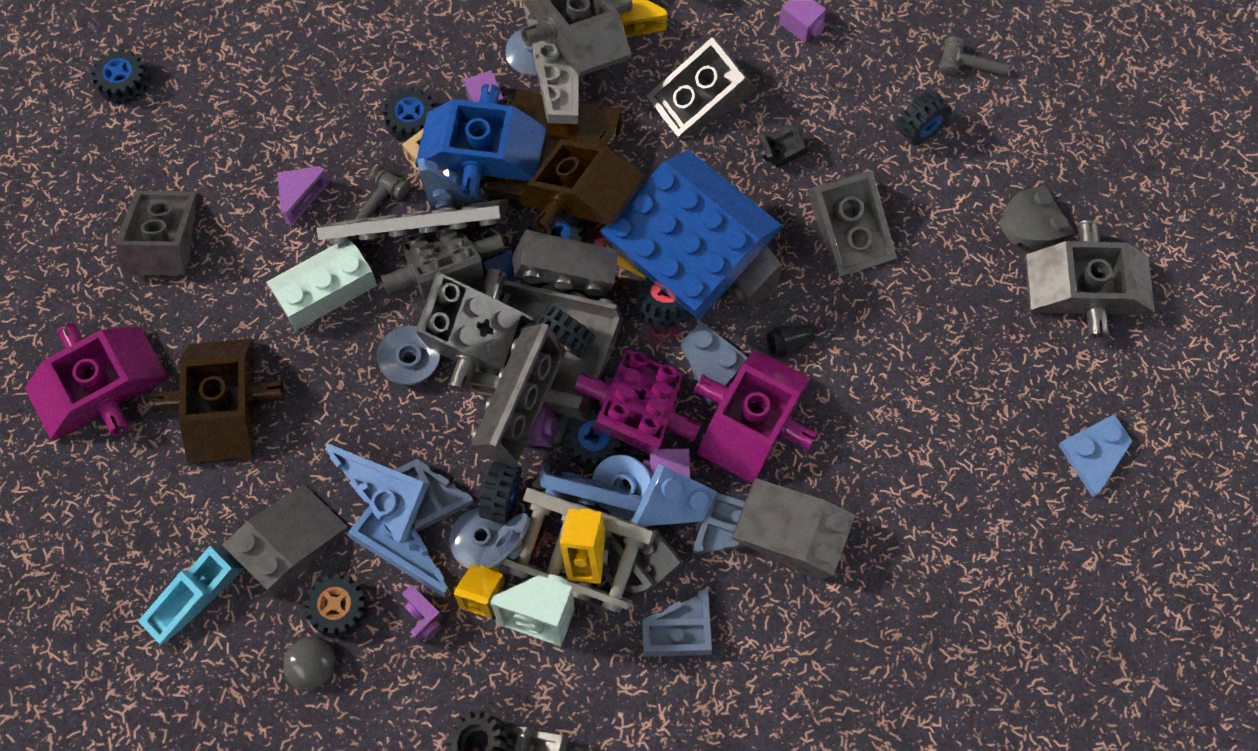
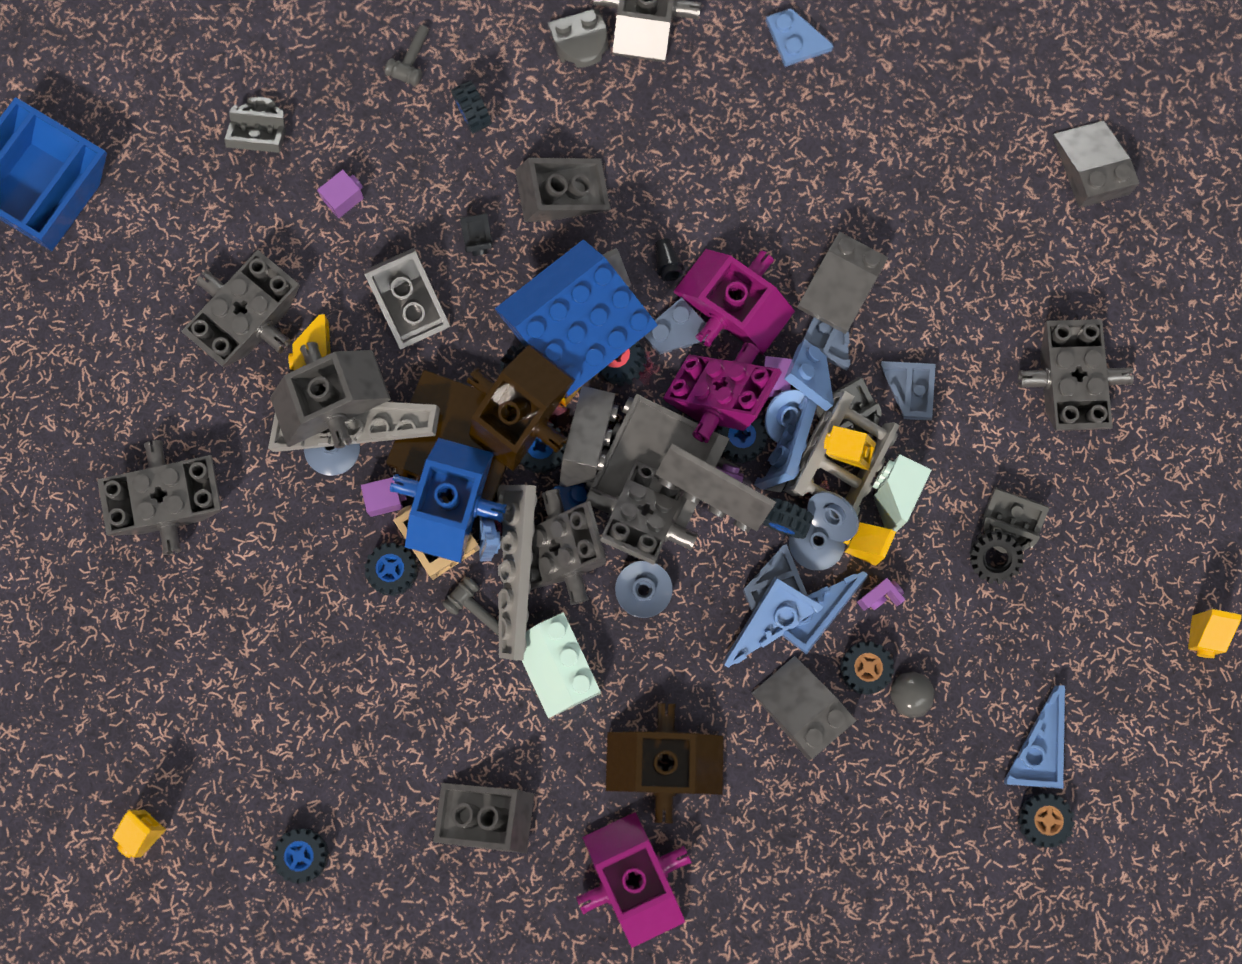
camera: 85 degrees left, 10 degrees up
medium azure slope [138,546,244,644] -> none
medium lavender slope [277,166,330,226] -> none
black wheel [535,304,596,358] -> none

